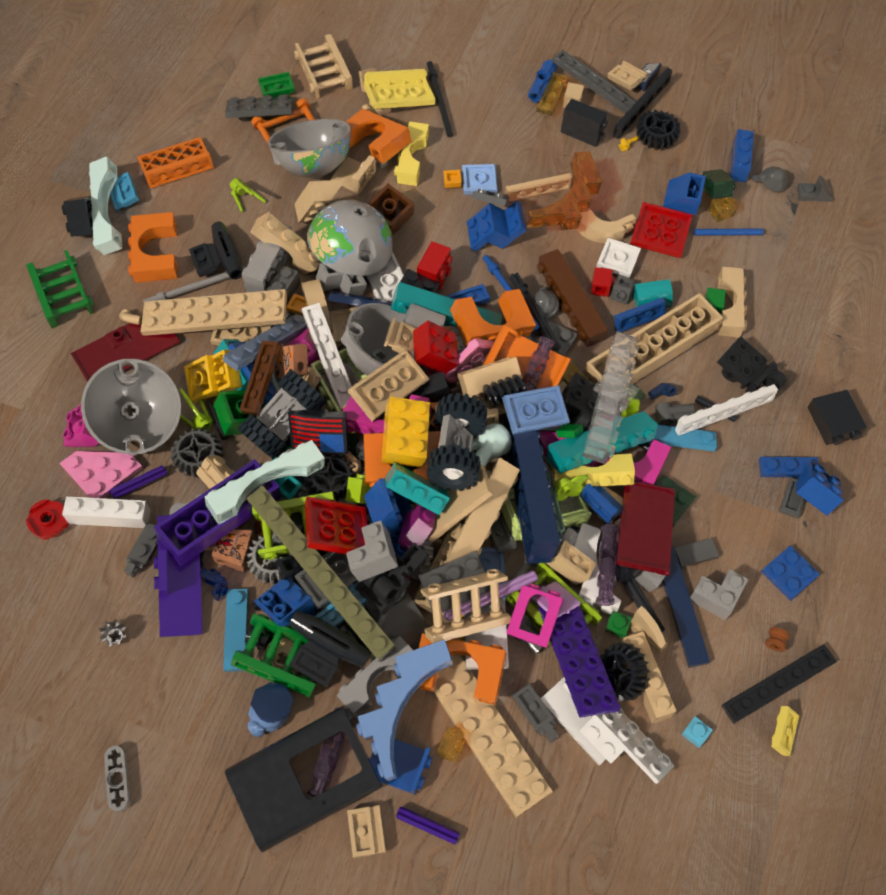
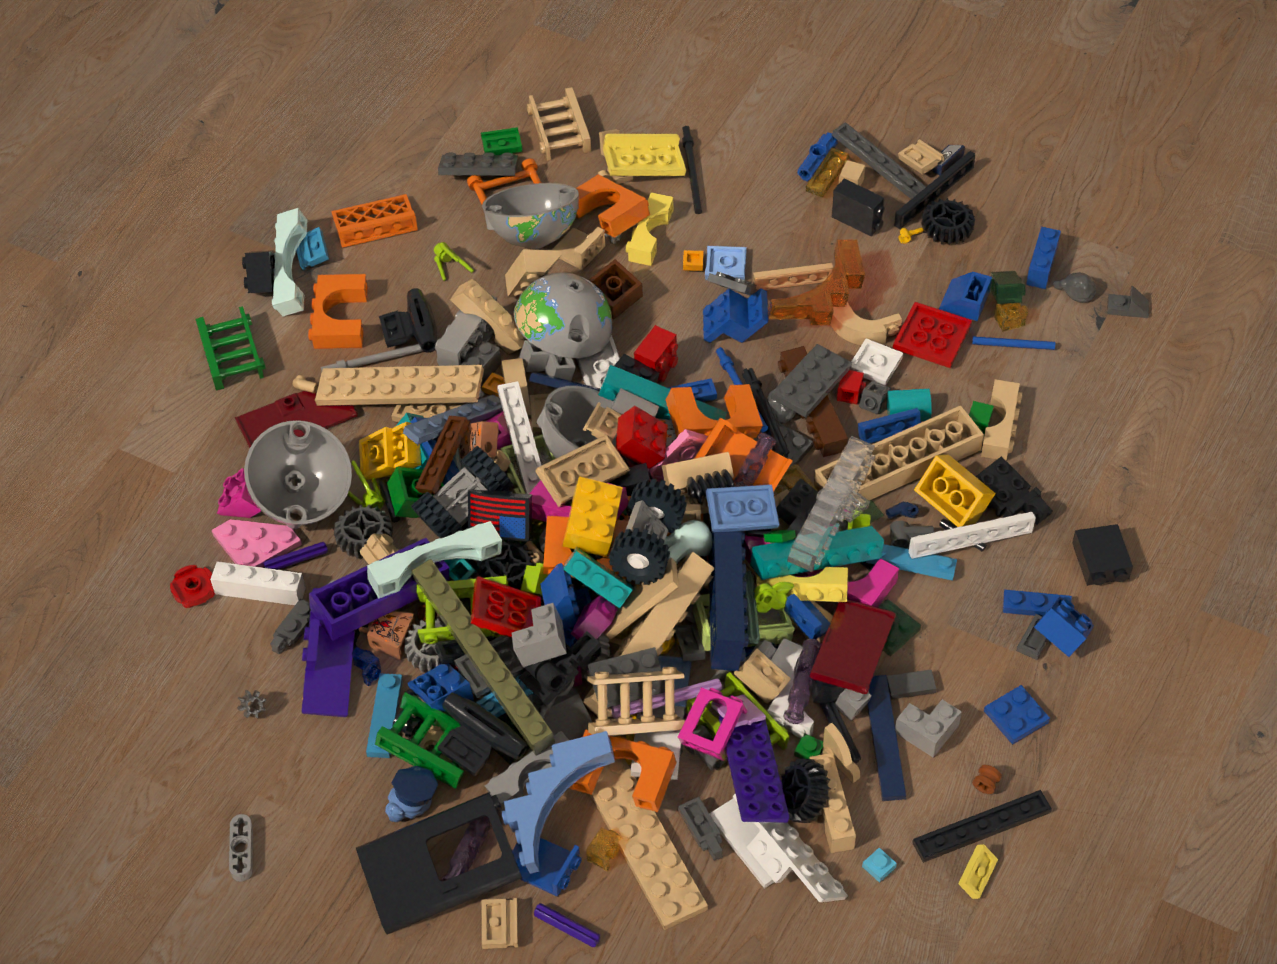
camera: 10 degrees right, 10 degrees down
none -> dark grey plate [771,344,852,418]
none -> yellow brick [914,455,996,527]

